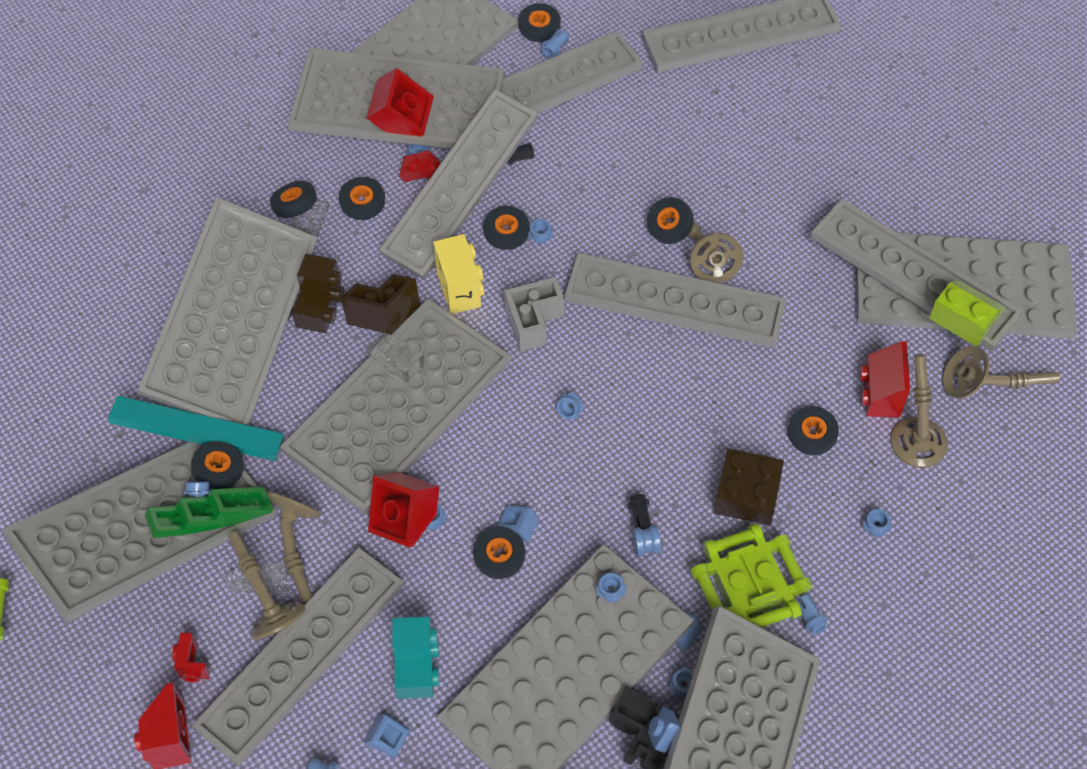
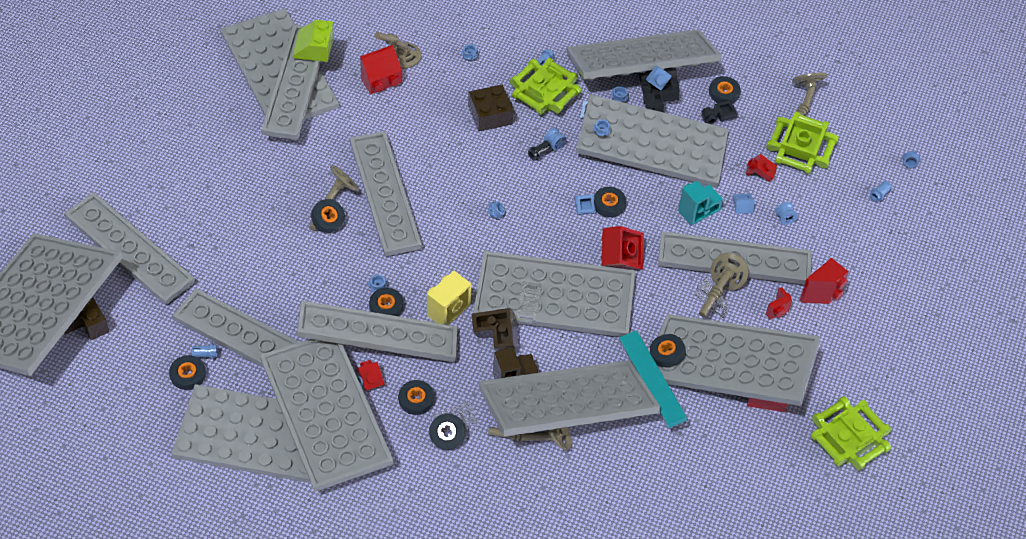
camera: 125 degrees left, 5 degrees down
green slope [145,487,273,538] -> none
medium blue plate [182,481,210,498] -> none
dark tan dish [266,491,321,605] -> none
red slope [366,68,434,137] -> none
light grey brick [504,277,564,352] -> none
black bush [788,406,839,456] -> none
dark tan dish [943,346,1060,399] -> none

